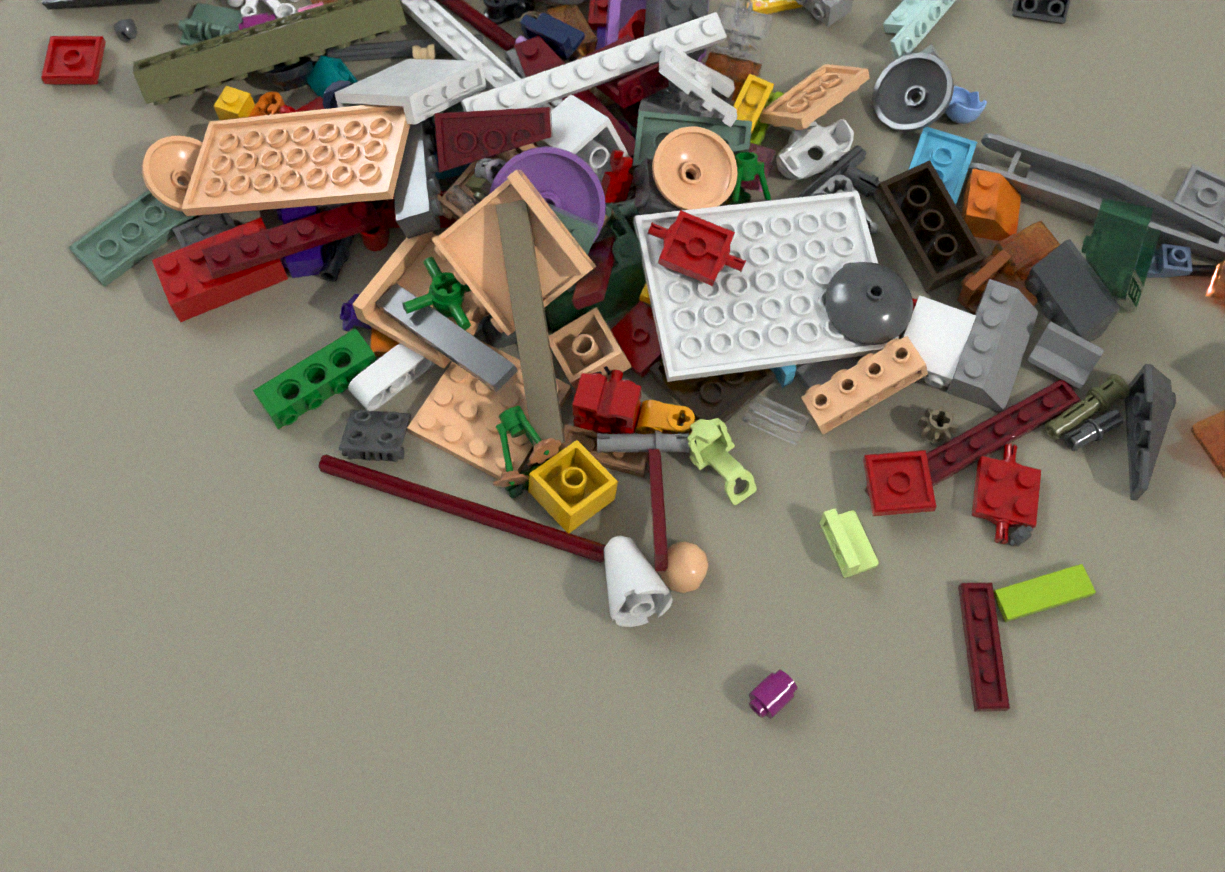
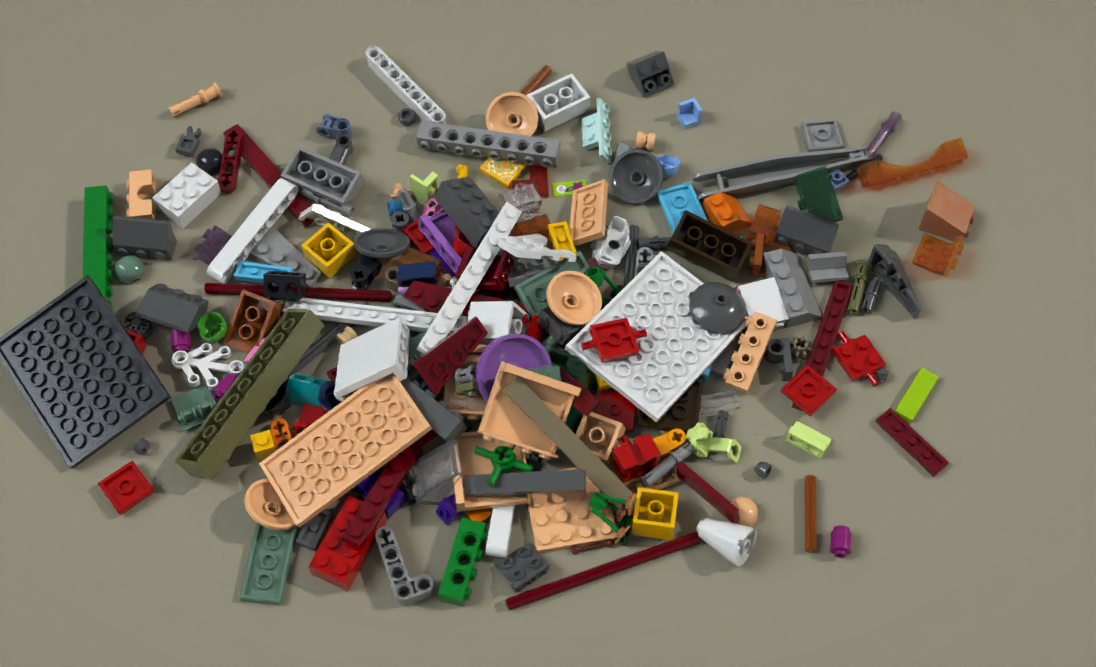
camera: 40 degrees left, 5 degrees down
none -> light grey beam [375,526,435,607]
none -> clear slope [410,439,462,505]
none -> clear red tile [512,165,549,199]
none -> sticker [552,180,587,197]
none -> copper hinge [572,539,614,555]
none -> light nougat wheel [635,131,655,151]
none -> light blue panel [677,98,702,129]
none -> dark grey axle [714,410,729,438]
none -> dark grey hinge [755,462,772,479]
none -> dark grey plate [765,338,793,381]
none -> dark orange axle [805,475,817,552]

